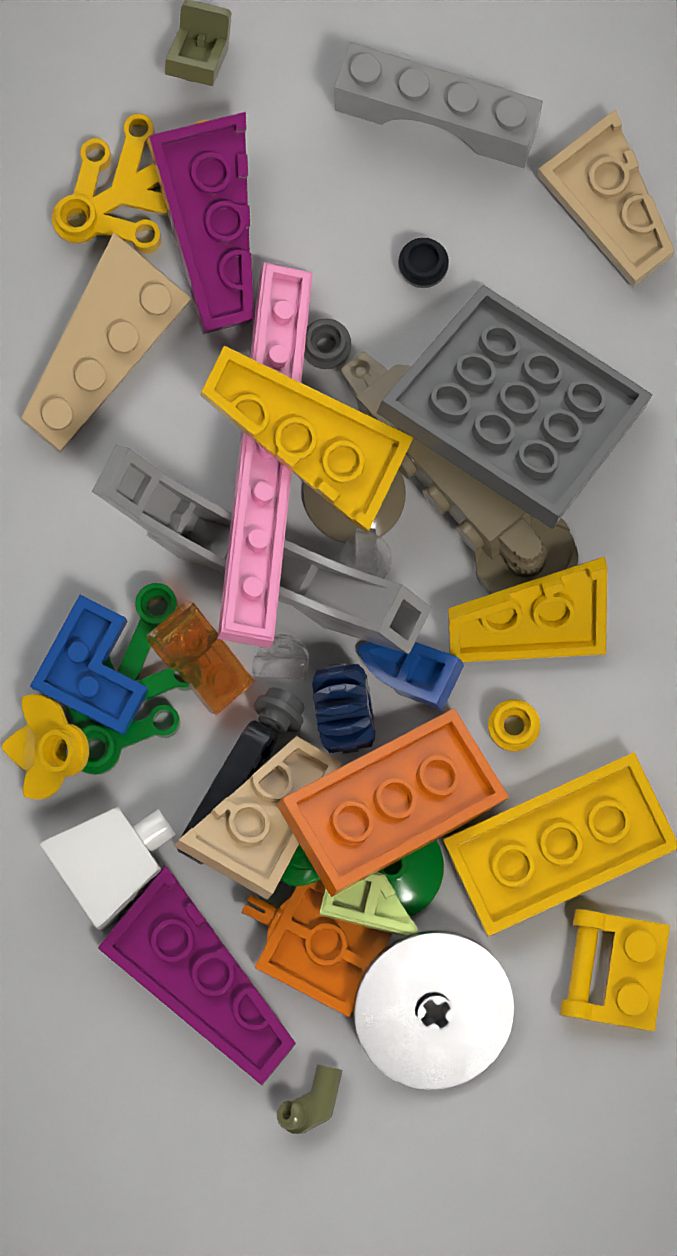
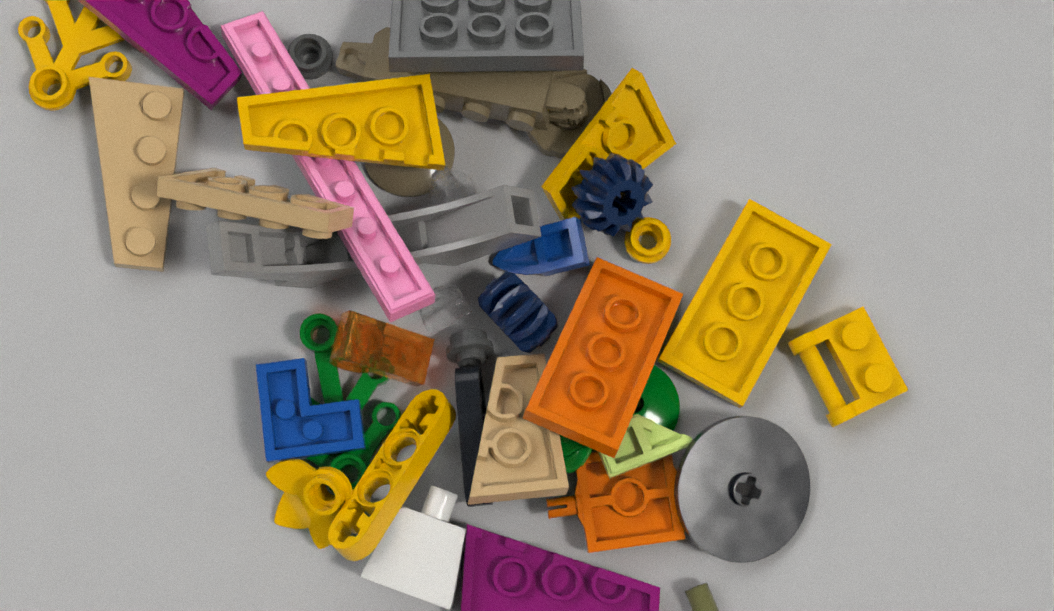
camera: 45 degrees left, 0 degrees up
none -> tan wing [157,168,354,239]
none -> yellow beam [328,389,456,561]
none -> dark blue gear [571,153,653,237]

